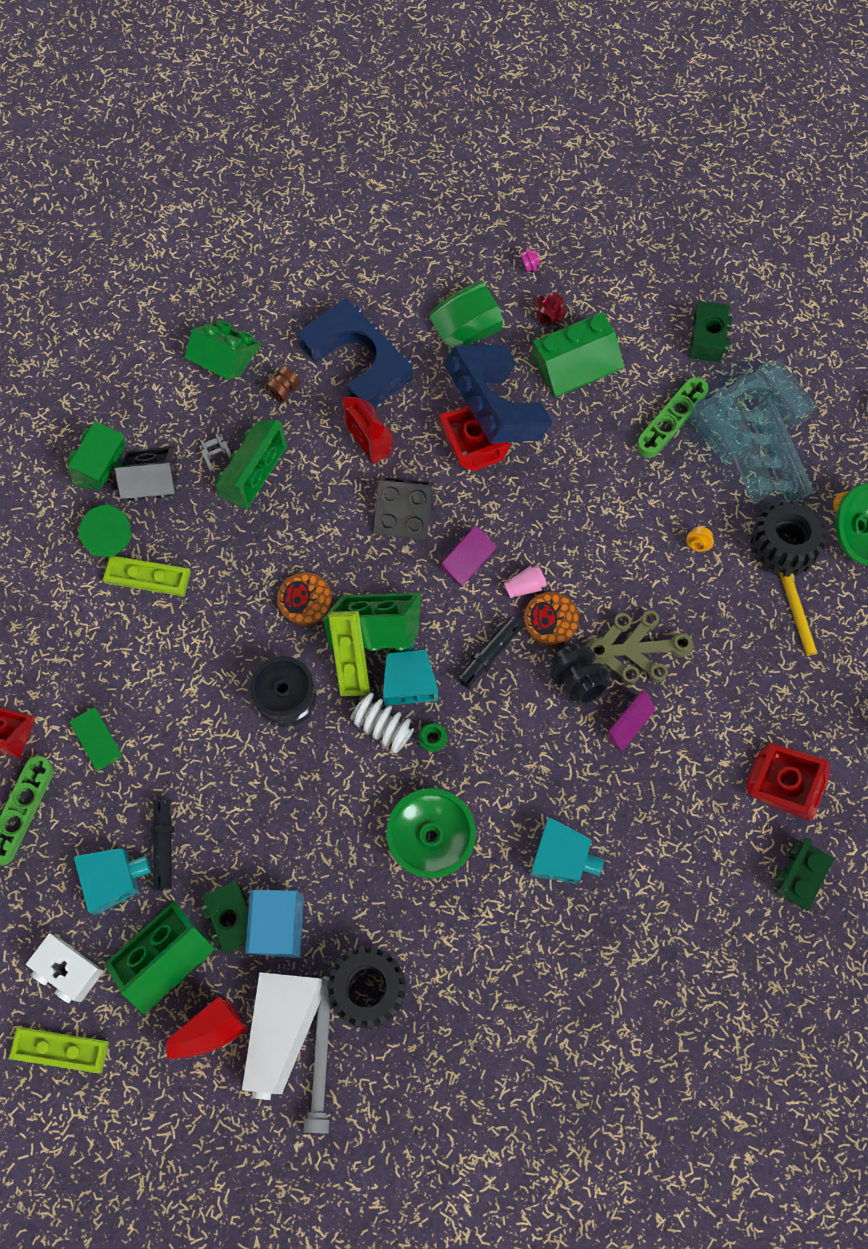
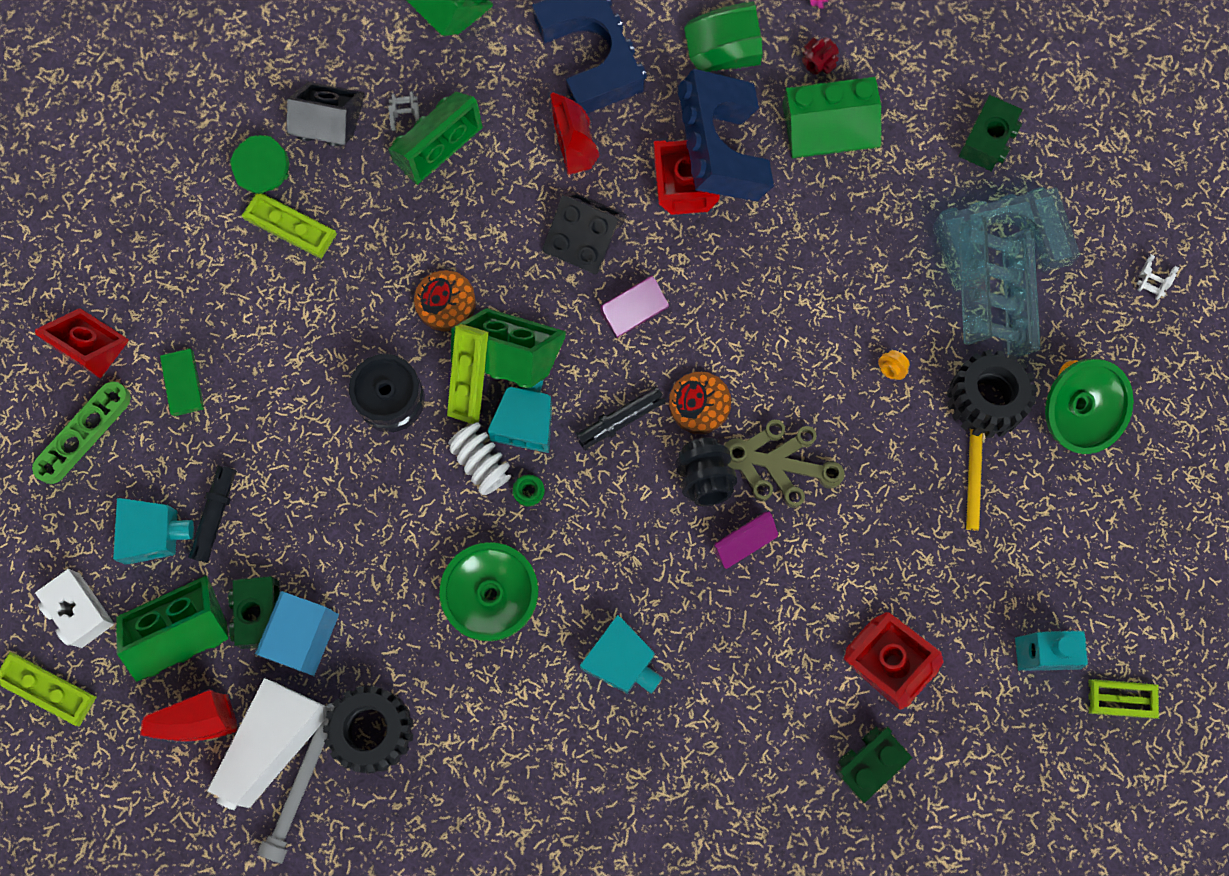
camera: 20 degrees right, 5 degrees up
green slope [67,421,126,490] -> none
copper wheel [264,366,301,403] -> none
bright pink cone [504,565,547,598] -> none
bright green beam [637,377,708,458] -> none

